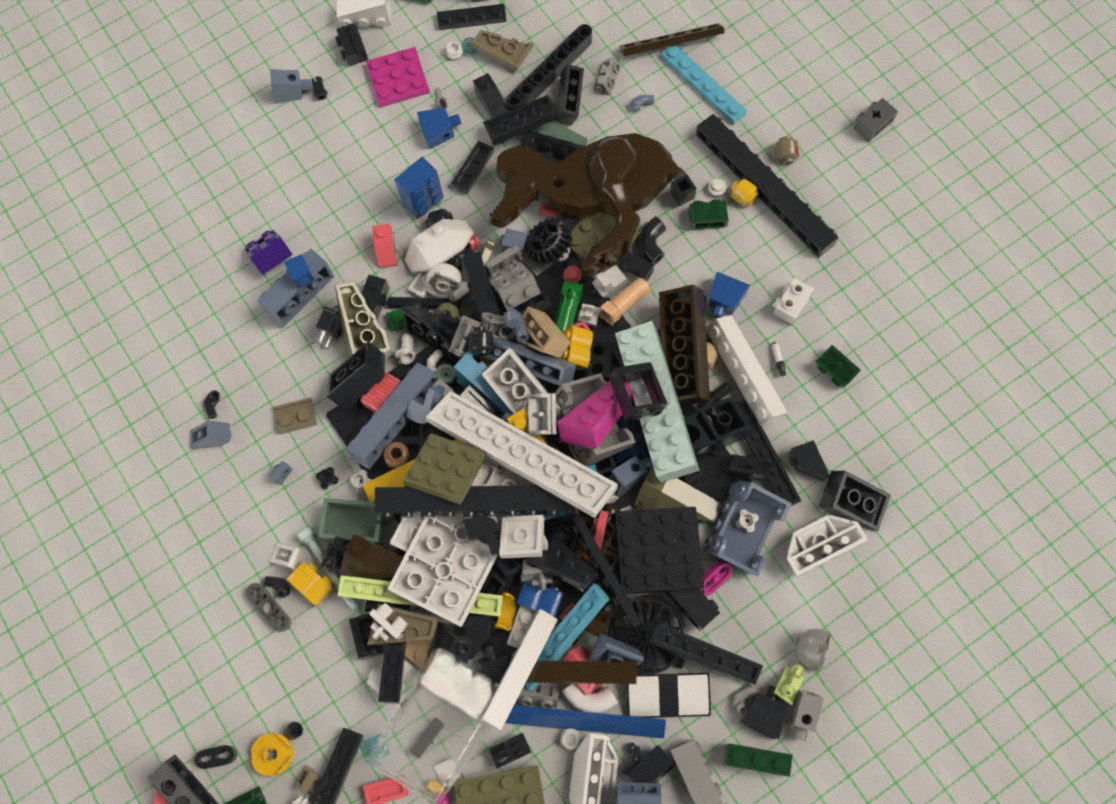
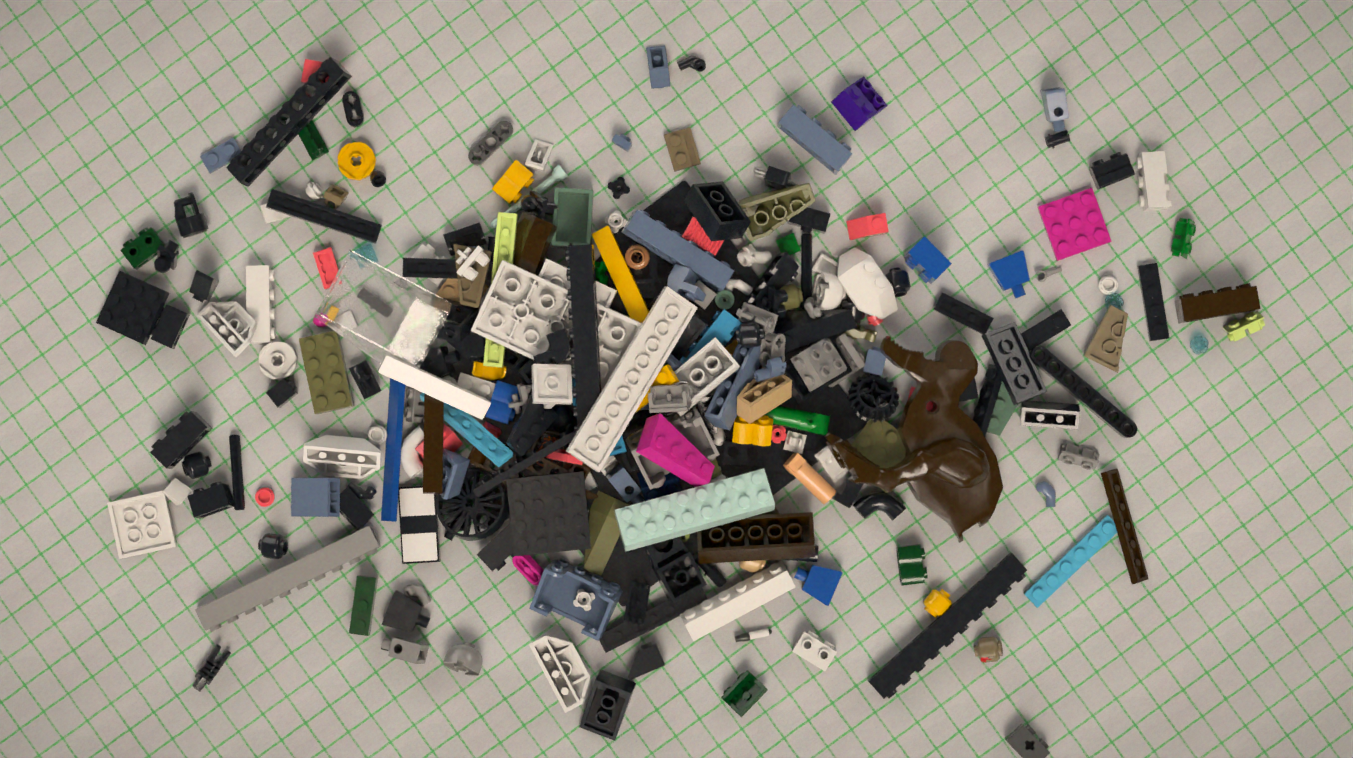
camera: 80 degrees right, 15 degrees up
black arm [264,576,290,598] -> none
blue brick [284,254,315,288] -> none
olive plate [403,433,486,505] -> none
coral plate [563,266,582,283] -> none
black window [609,362,668,420] -> none
black plate [647,621,763,685] -> none
black brick [670,174,697,206] -> none
white plate [708,179,727,197] -> none
yellowish green hinge [774,664,805,705] -> none

